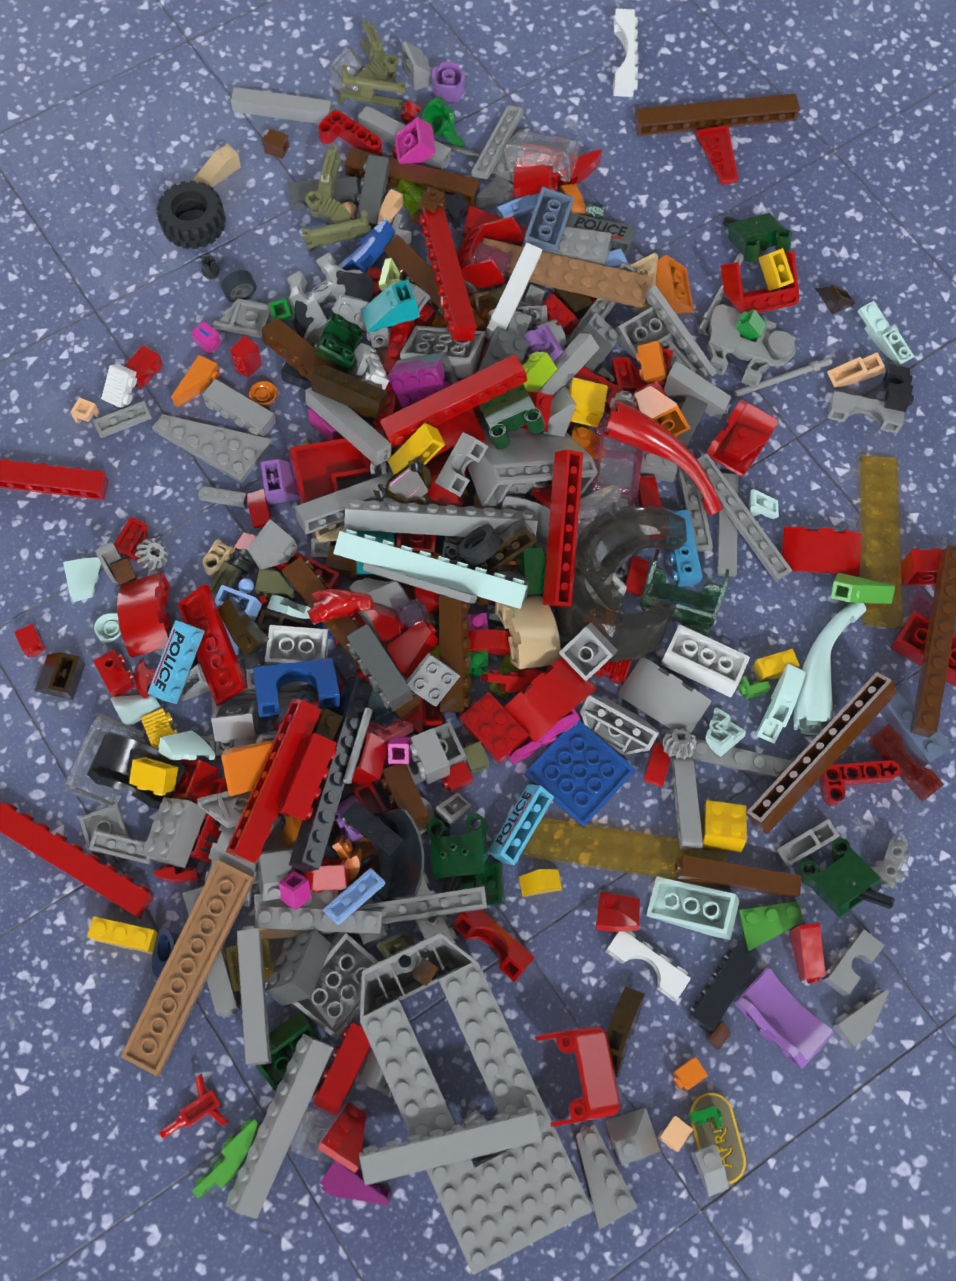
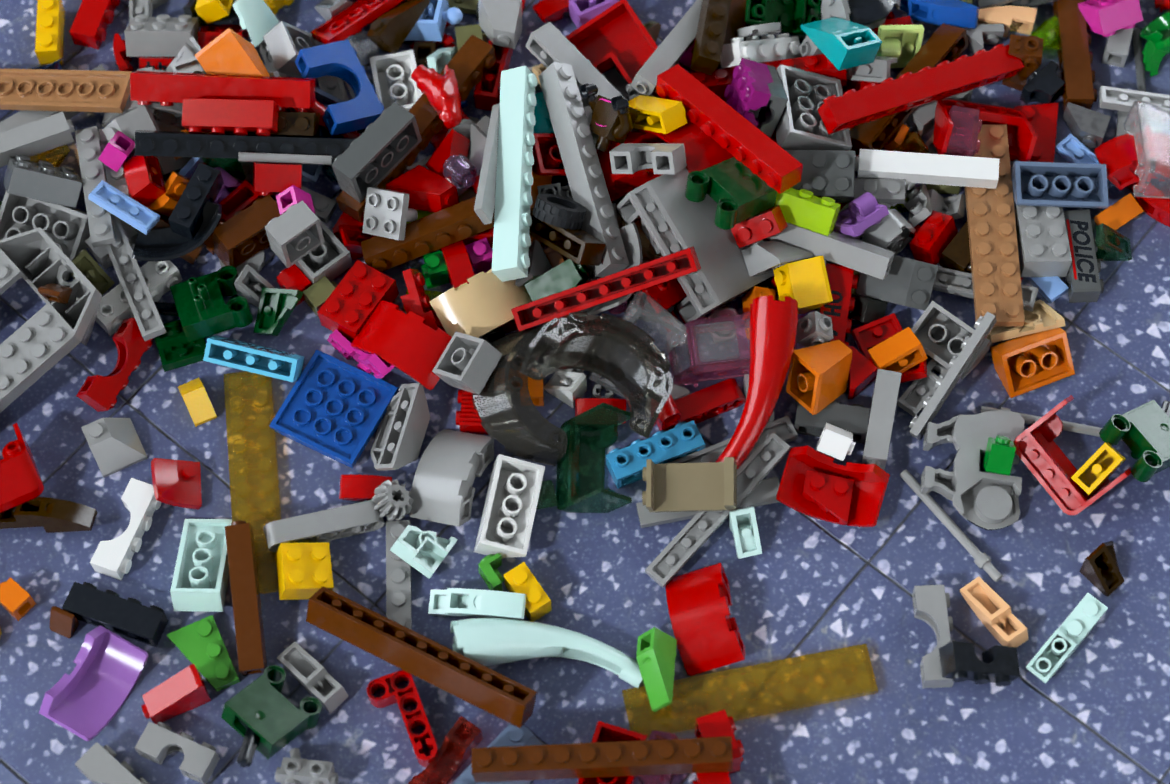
camera: 80 degrees right, 5 degrees down
coral plate [366,718,414,743] -> none
none -> light grey slope [81,417,148,478]
none -> dark green wing [254,288,303,336]
none -> dark tan panel [642,457,737,512]
none -> white brick [816,422,856,461]

